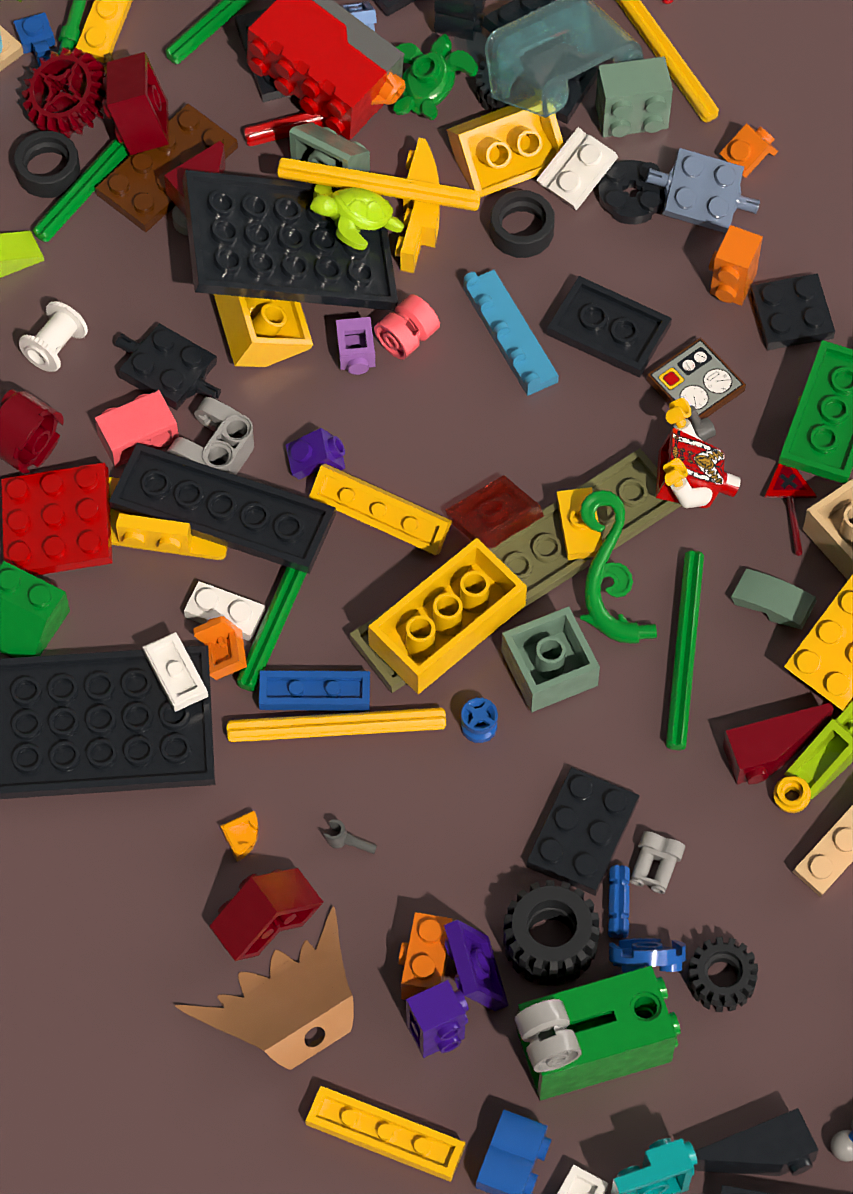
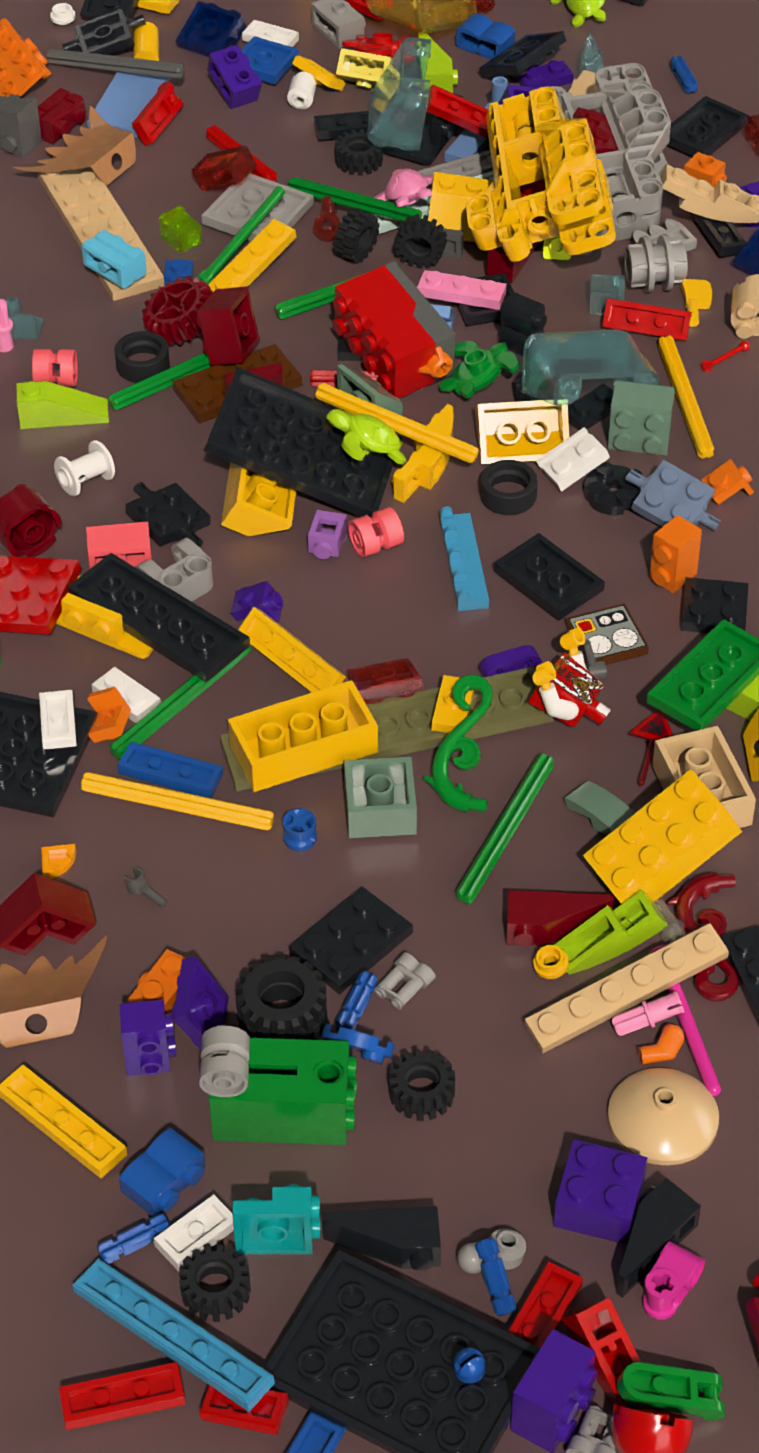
camera: 20 degrees right, 15 degrees down
none -> dark purple beam [479,645,542,677]

